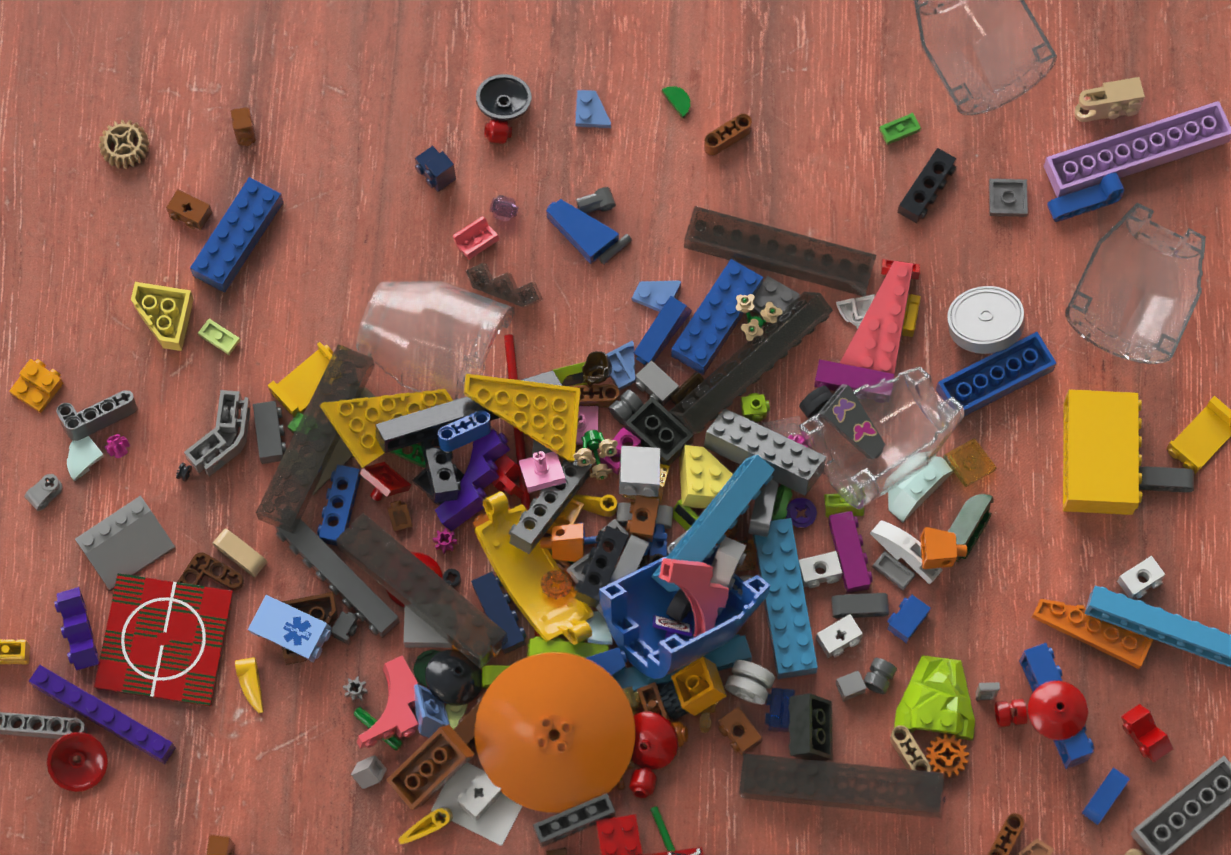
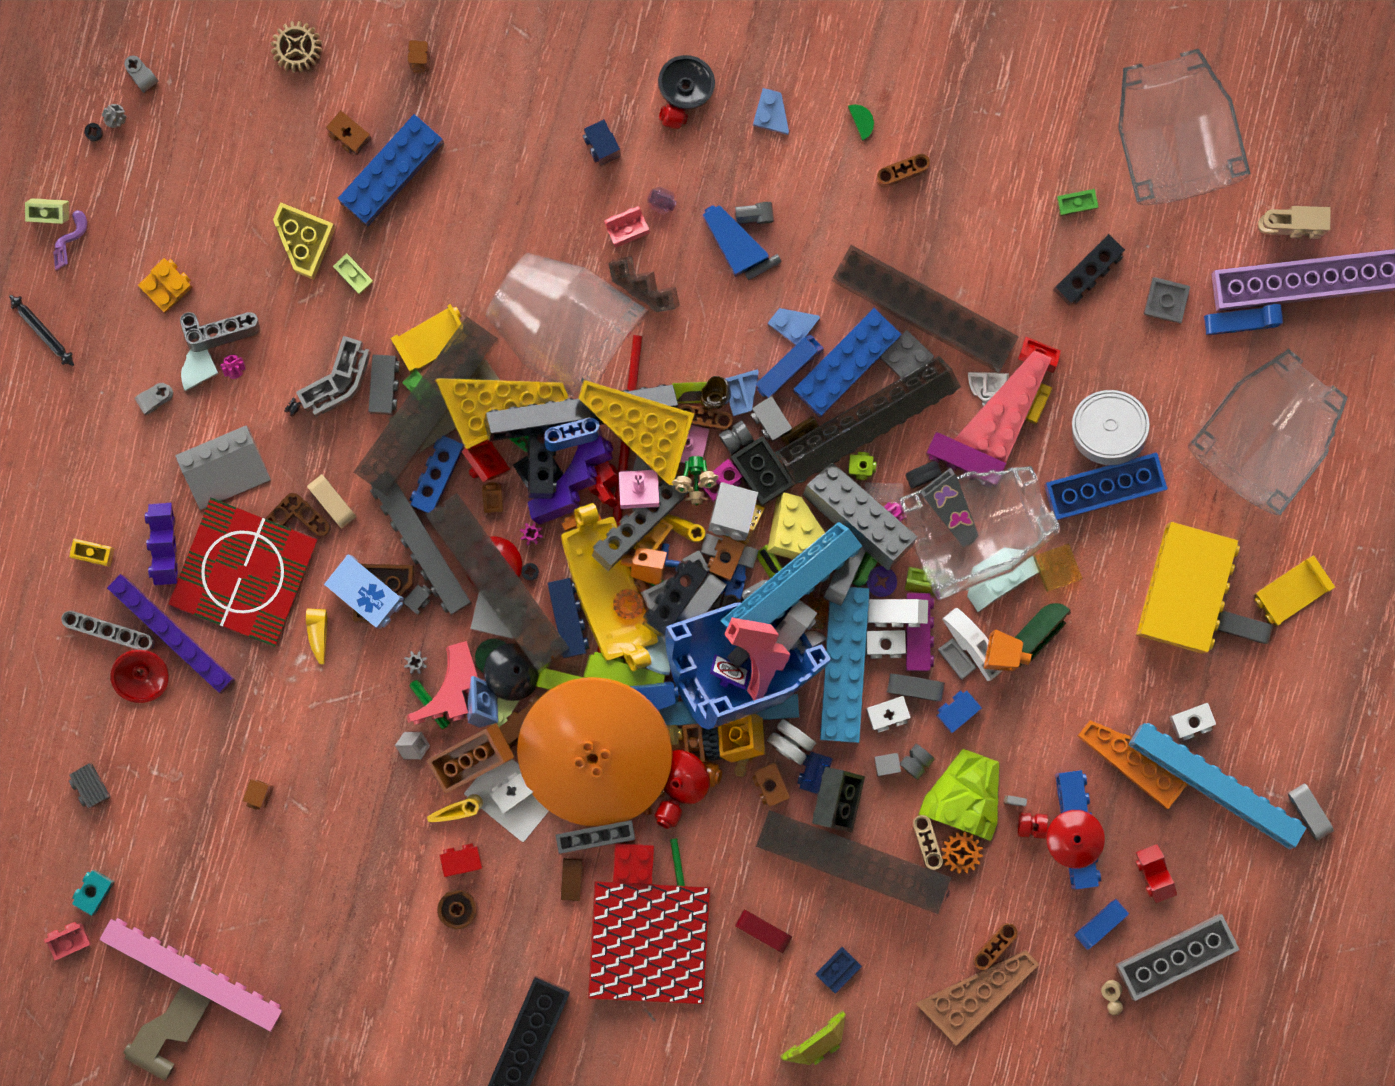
camera: 10 degrees right, 15 degrees up
tan plant [736,294,782,341] -> none
none -> white brick [868,599,928,627]

